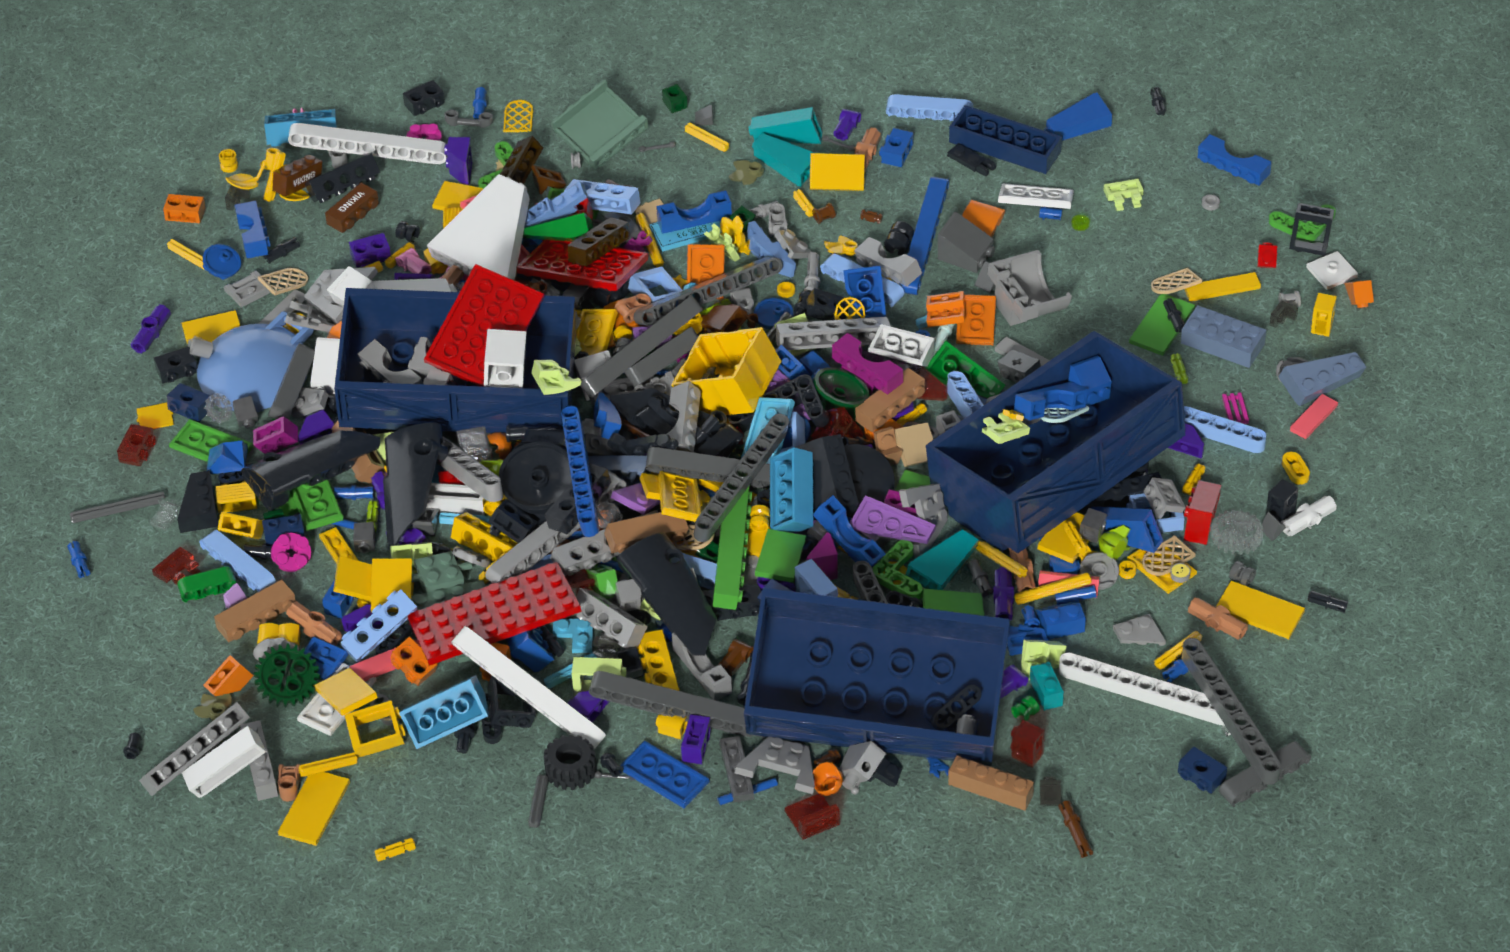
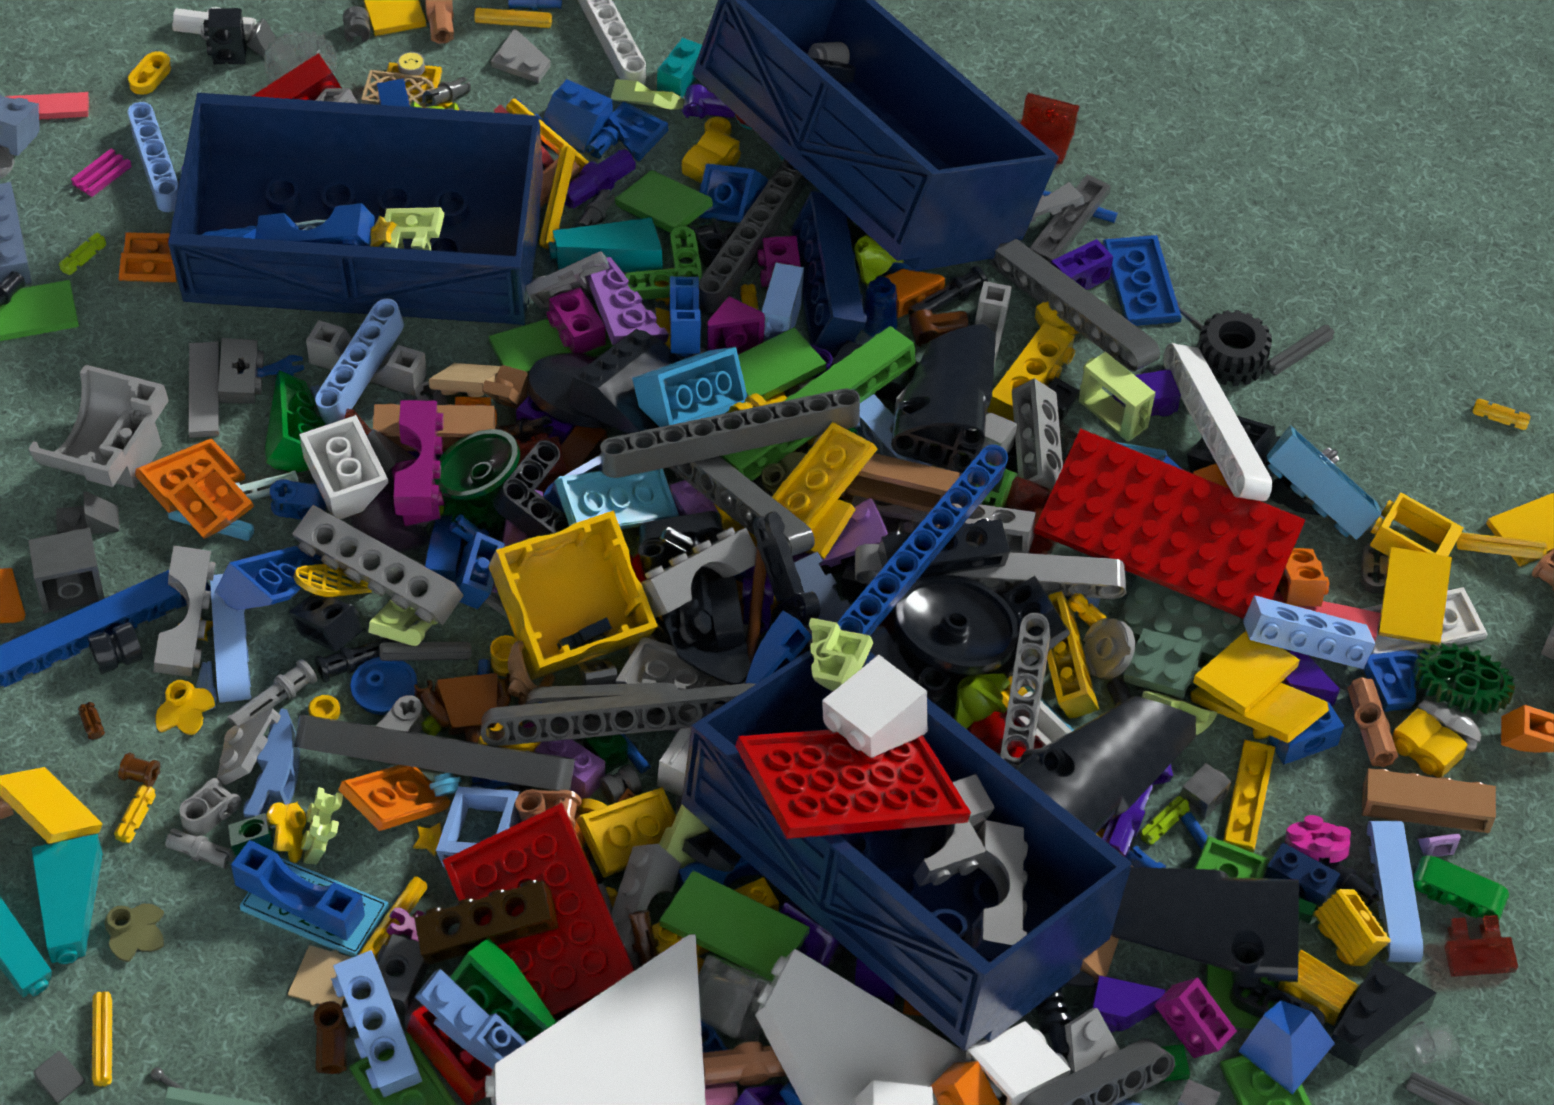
camera: 140 degrees left, 5 degrees up
black pin [600,753,623,777] -> none
none -> dark grey pin [422,77,471,107]

